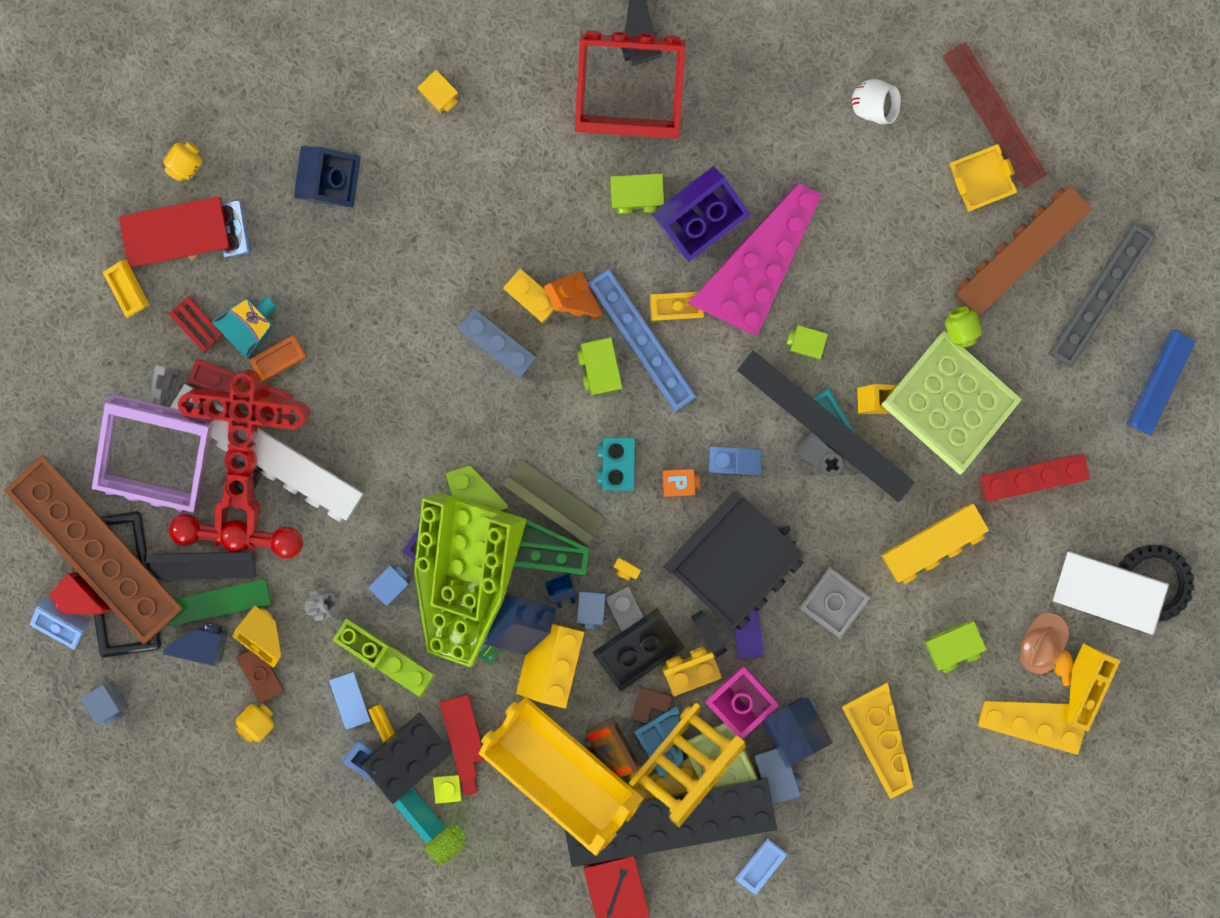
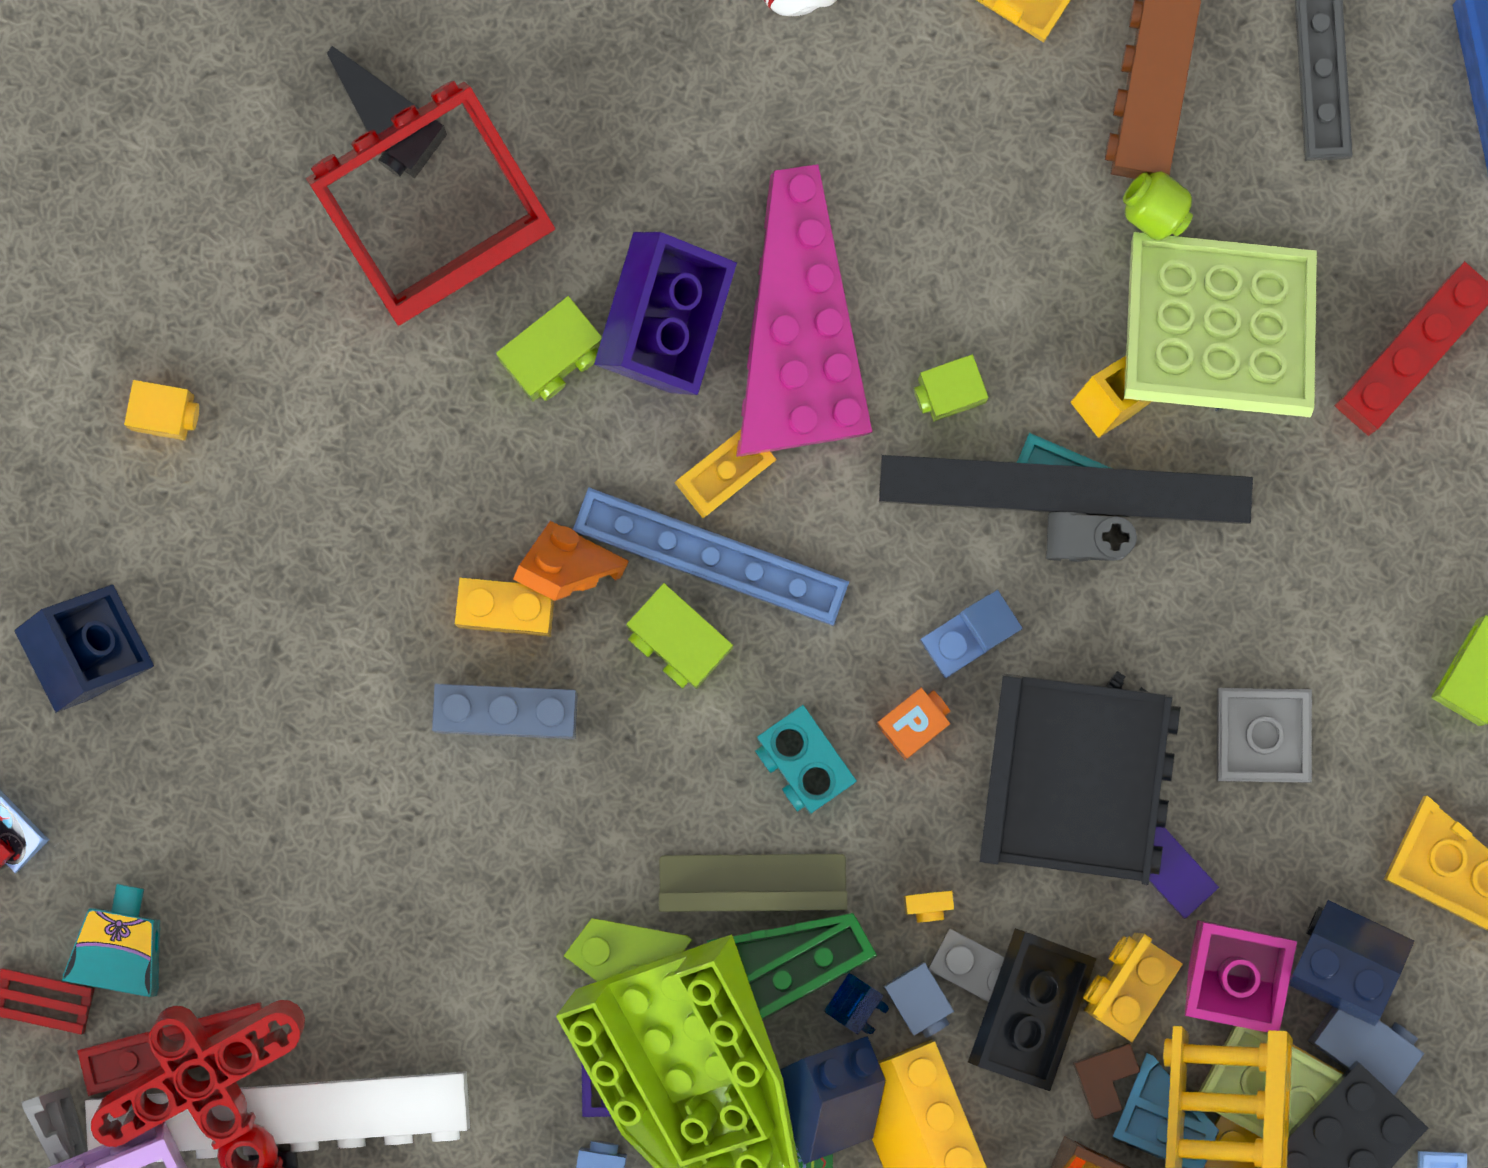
camera: 40 degrees left, 5 degrees down
orange tile [249,334,307,383] -> none
black beam [690,610,728,658] -> none
yellow brick [881,503,989,584] -> none

